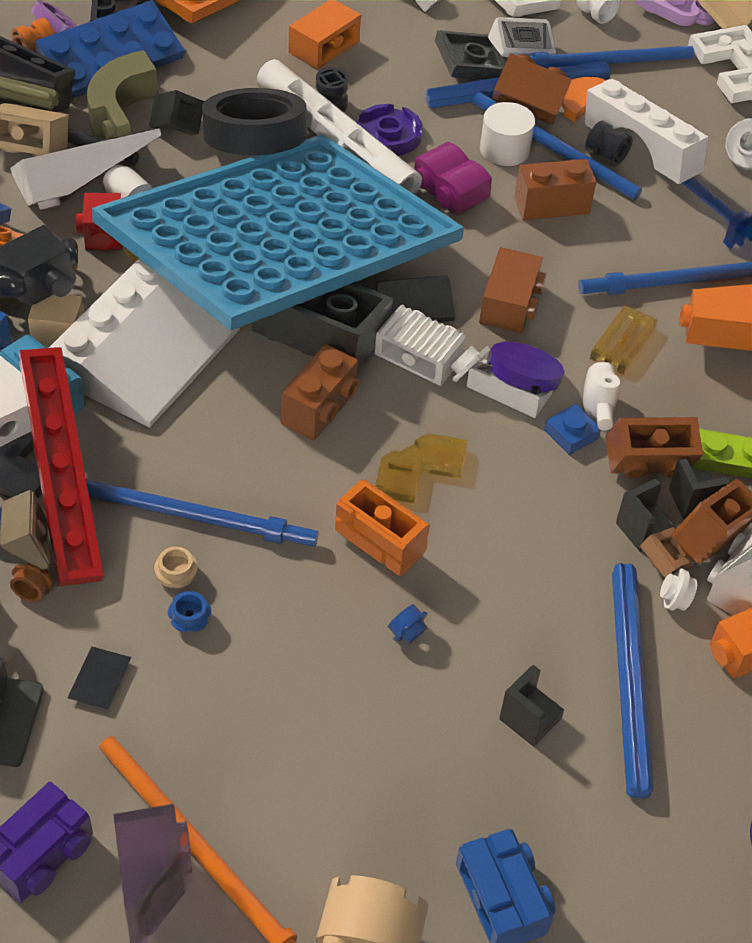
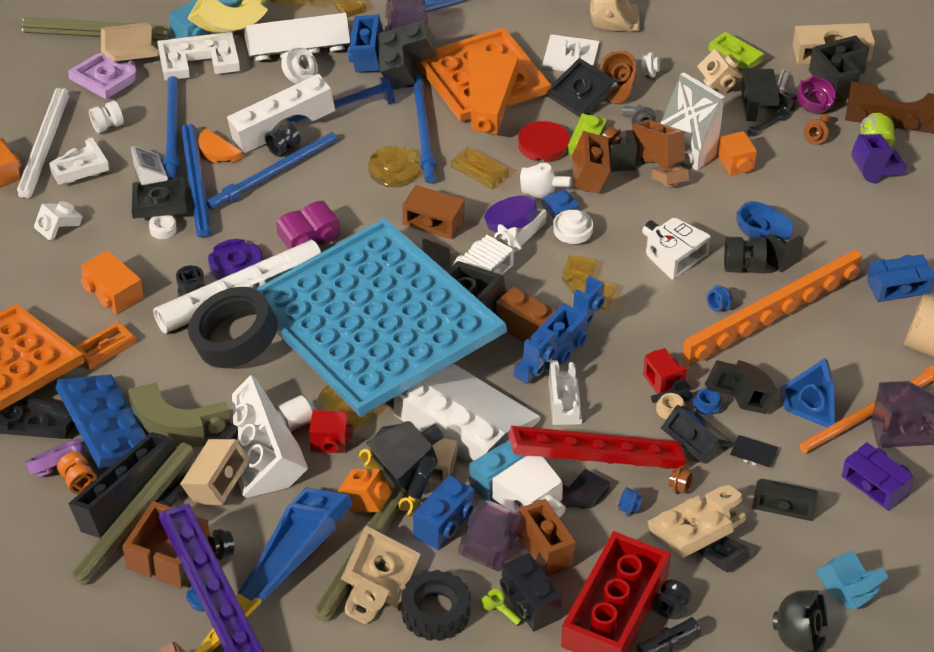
camera: 80 degrees left, 5 degrees down
dark tan slope [0,490,51,570] -> none
blue bar [86,479,319,547] -> none
pearl dark grey panel [149,90,205,136] -> none
orange brick [335,479,430,576] -> none
white piece [480,102,535,166] -> none
dark orange brick [492,53,572,125] -> none
dark orange brick [514,159,596,220] -> none
blue axle [612,563,654,799] -> none
pearl dark grey panel [616,479,676,552] -> none
white plate [660,569,697,611] -> none
none -> orange tile [74,321,136,371]
none -> white tile [149,215,177,239]
none -> clear yellow tile [368,146,420,187]
none -> blue bracket [513,276,605,384]
none -> red tile [518,121,570,162]
none -> white hinge [549,360,582,425]
none -> white plate [553,210,593,244]
none -> dark orange plate [602,126,622,146]
none -> white torso [642,218,711,280]
none -> red brick [643,348,687,394]
none -> black hand [650,379,693,403]
none -> black panel [661,405,733,464]
none -> orange plate [682,249,862,366]
none -> pearl dark grey brick [705,360,778,414]
none -> pearl dark grey wheel [724,236,767,273]
none -> blue cap [736,201,793,240]
none -> blue slope [779,358,835,428]

